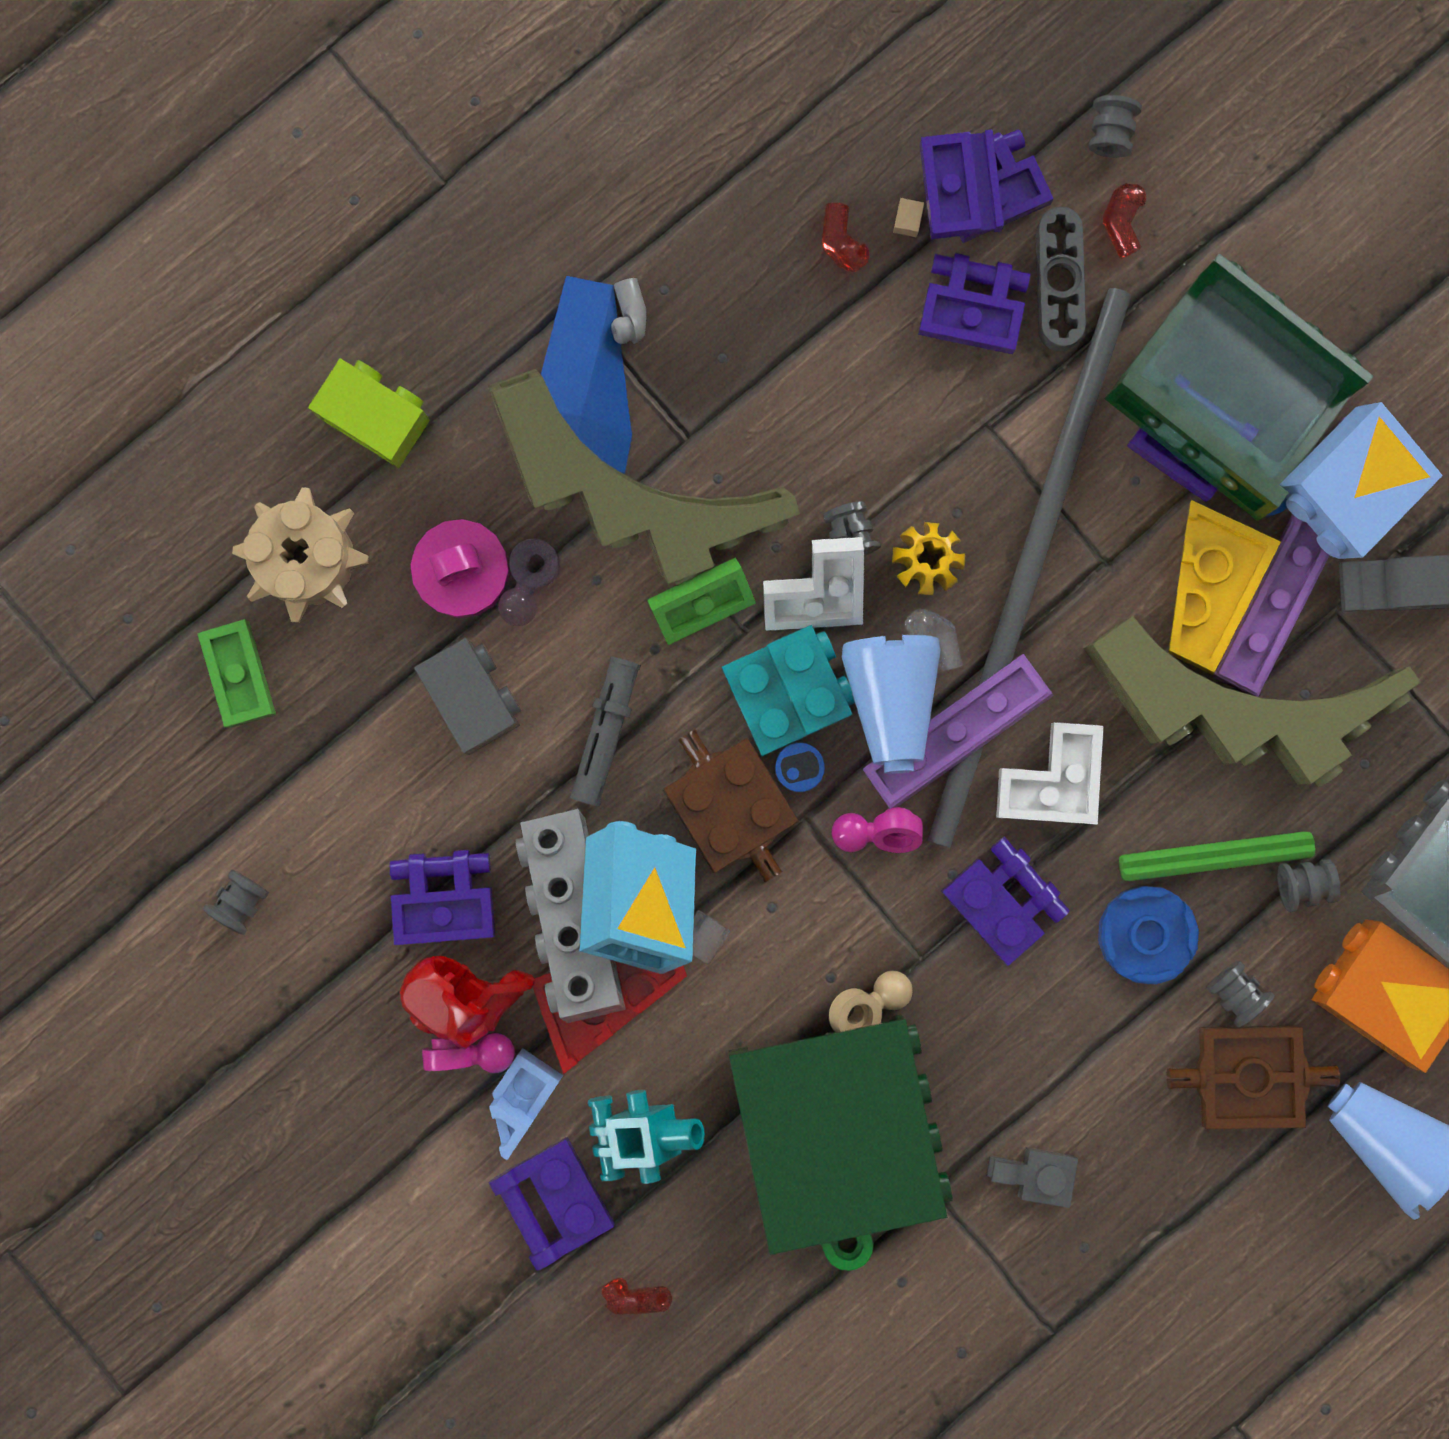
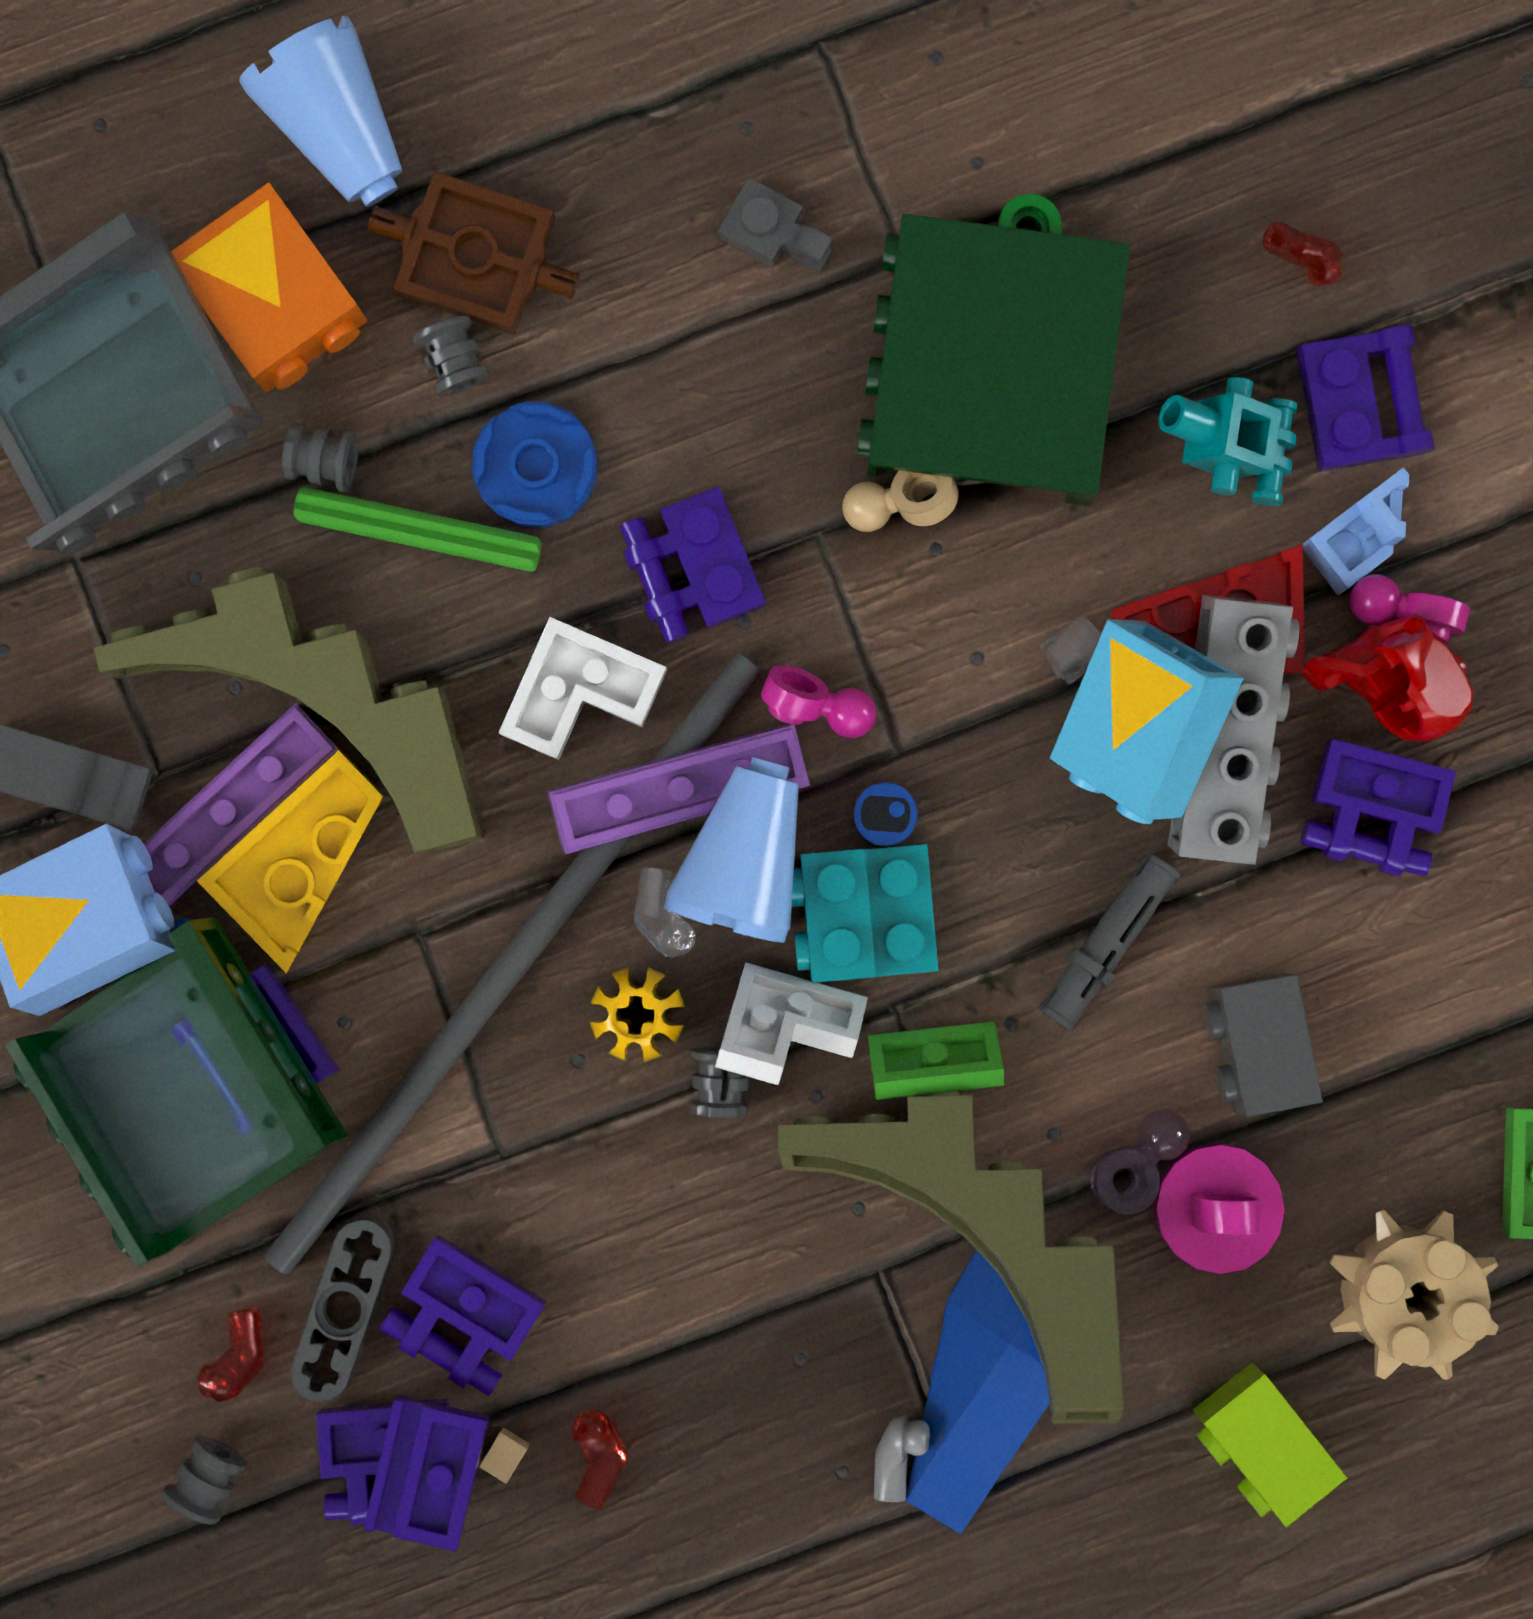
camera: 155 degrees left, 0 degrees up
reddish brown plate [663,729,799,882] -> none

